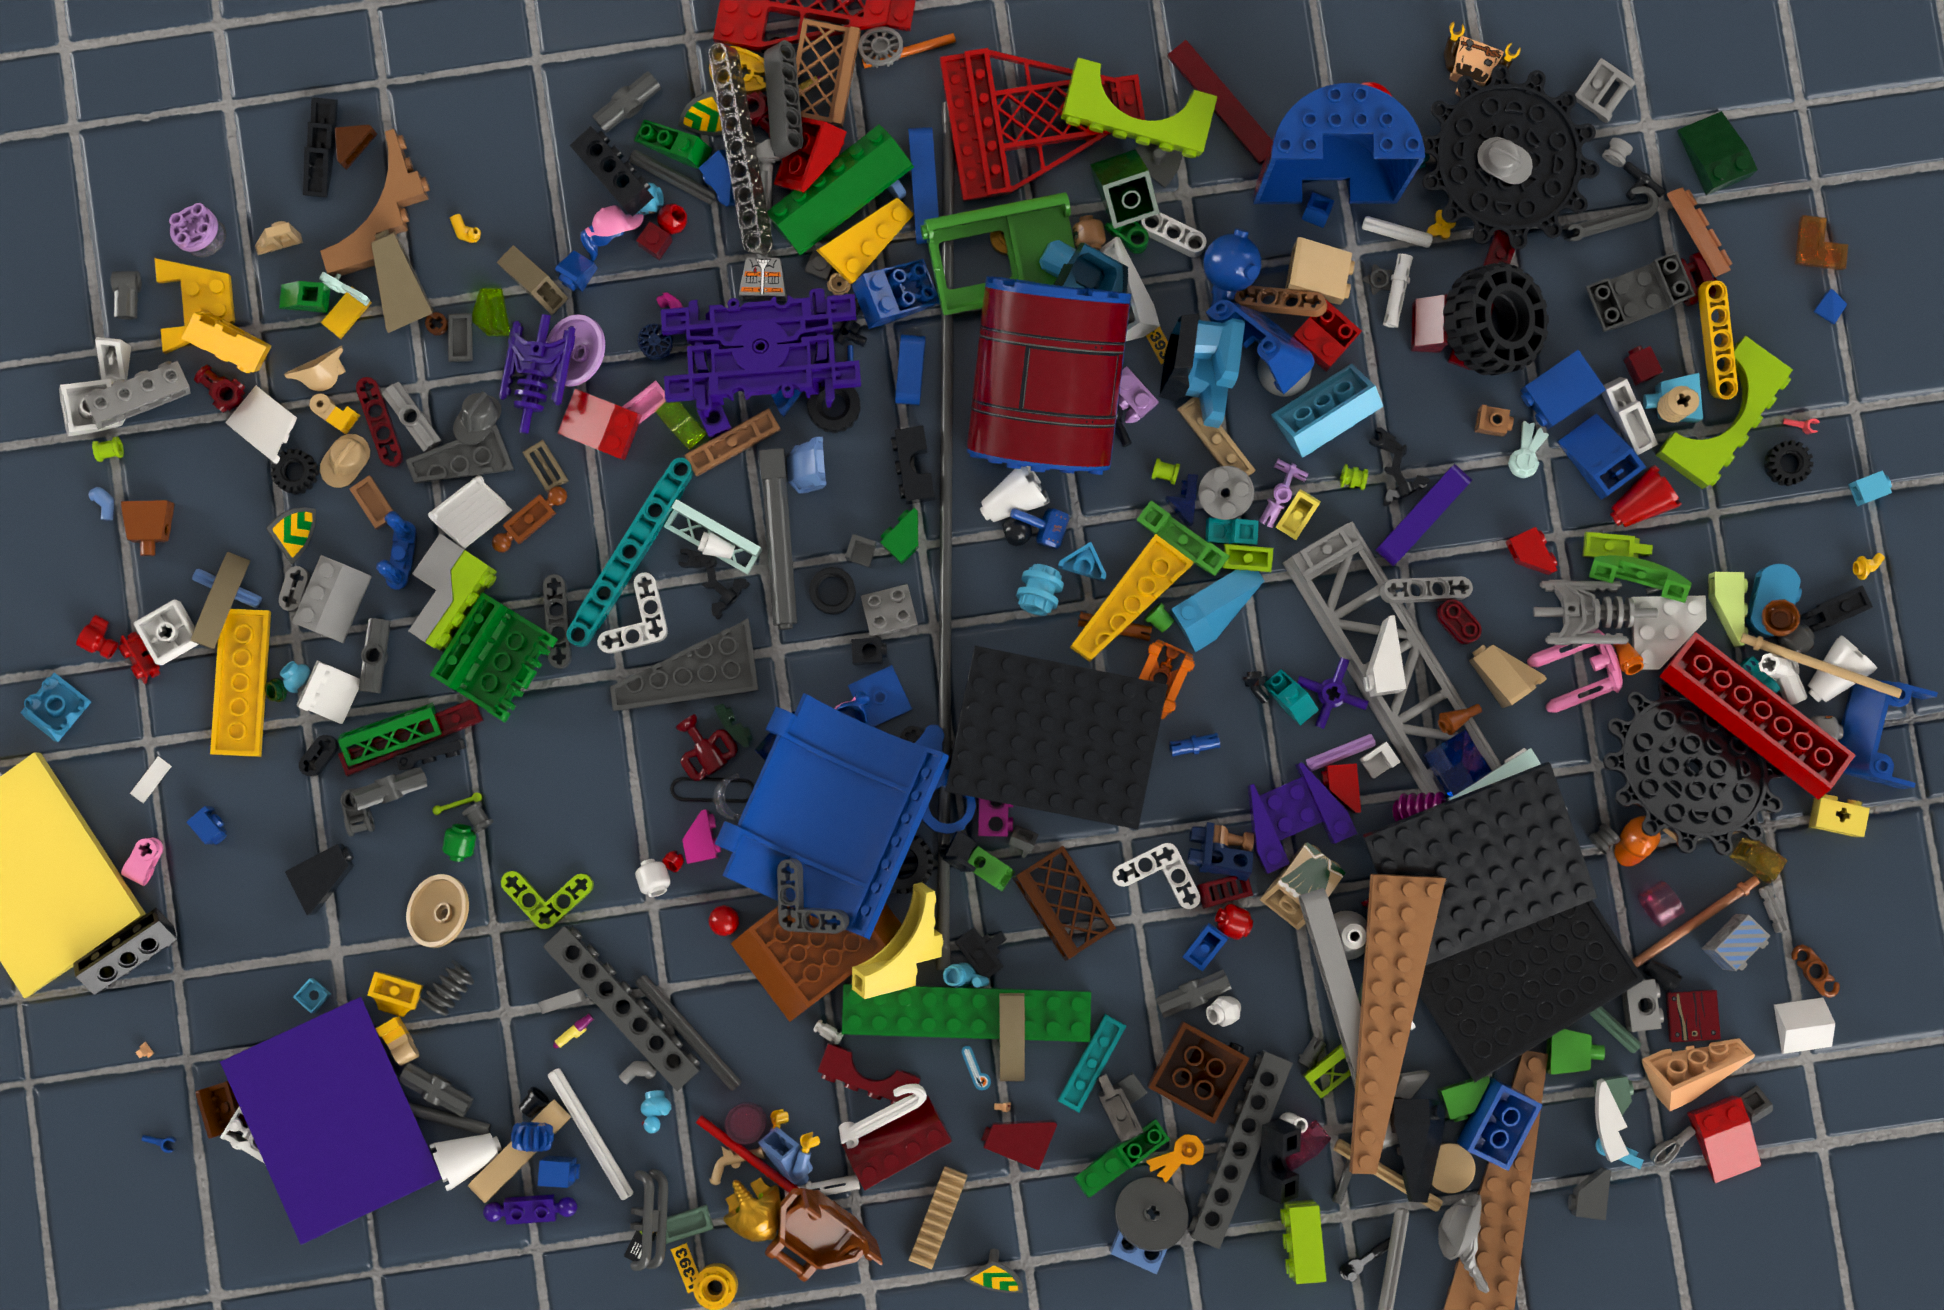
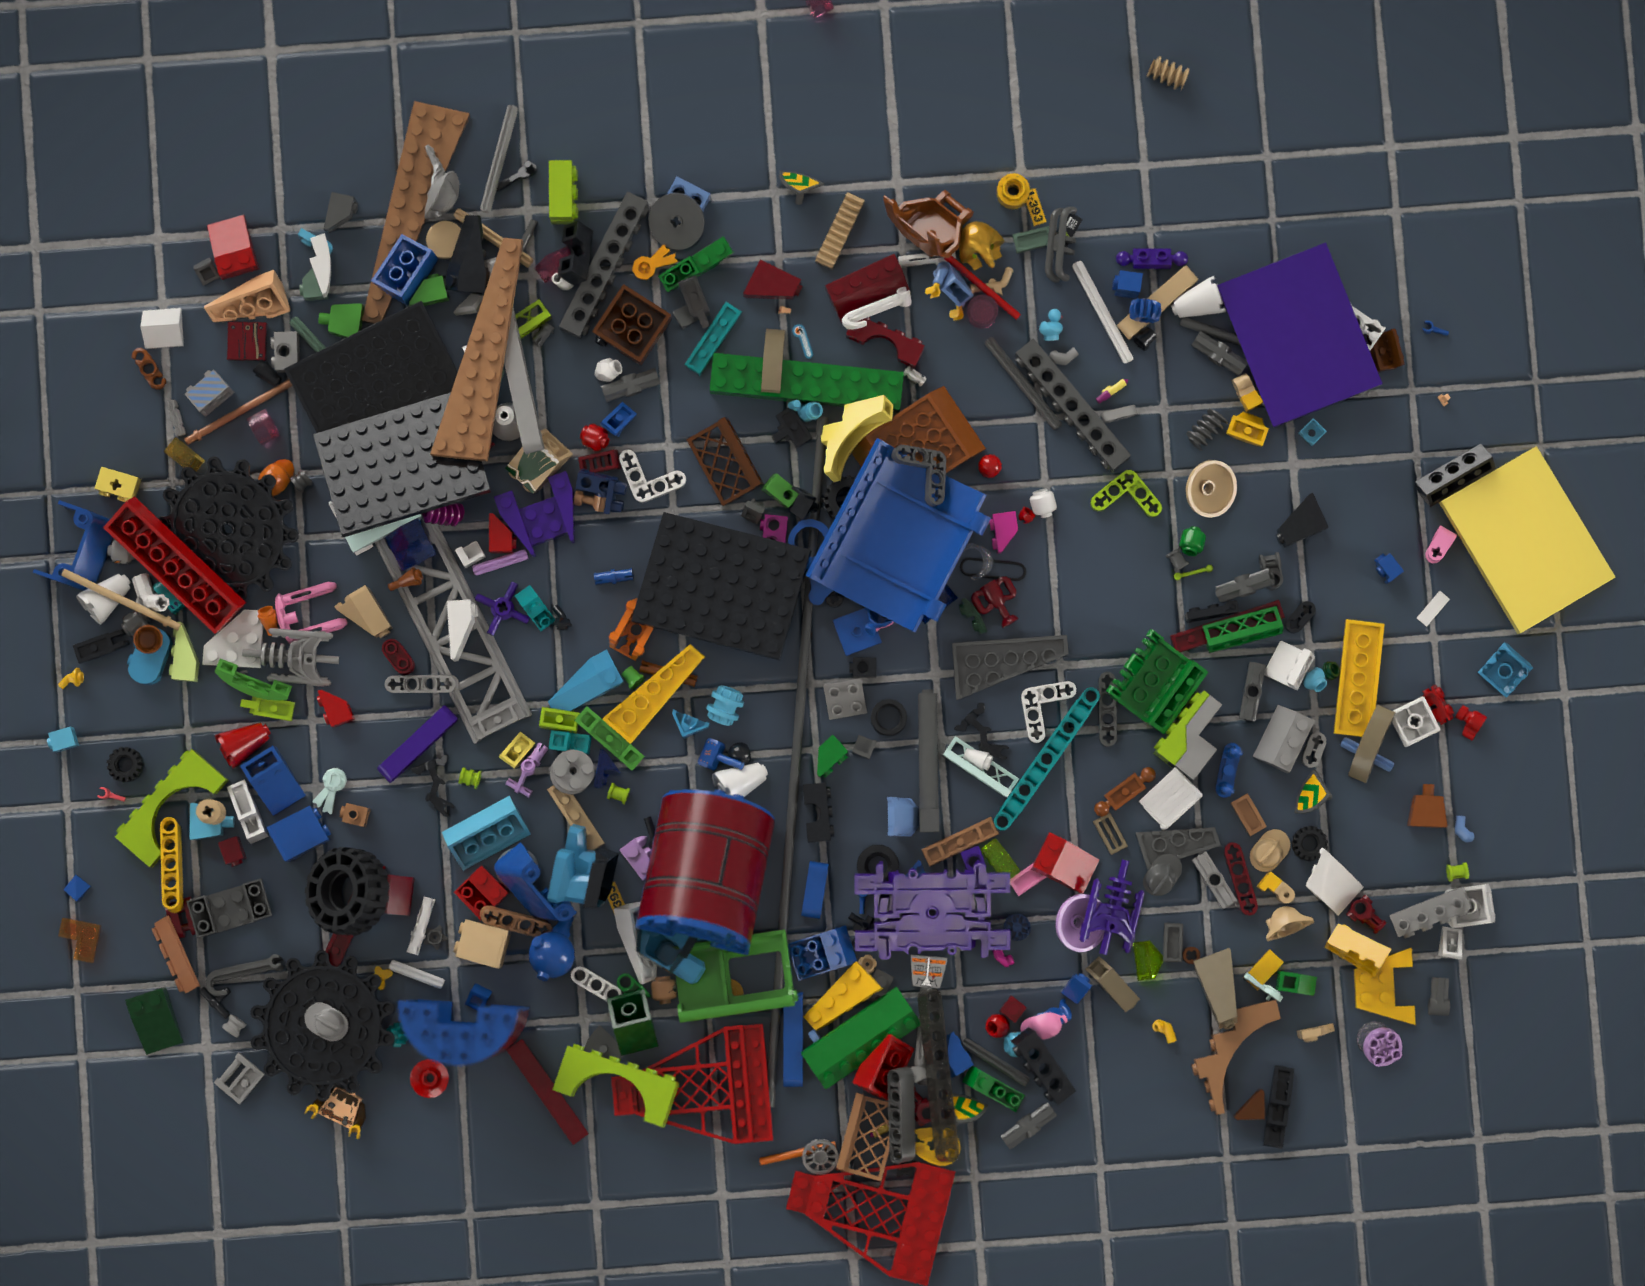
camera: 175 degrees left, 0 degrees up
light grey piece [1650,1125,1696,1167] -> none

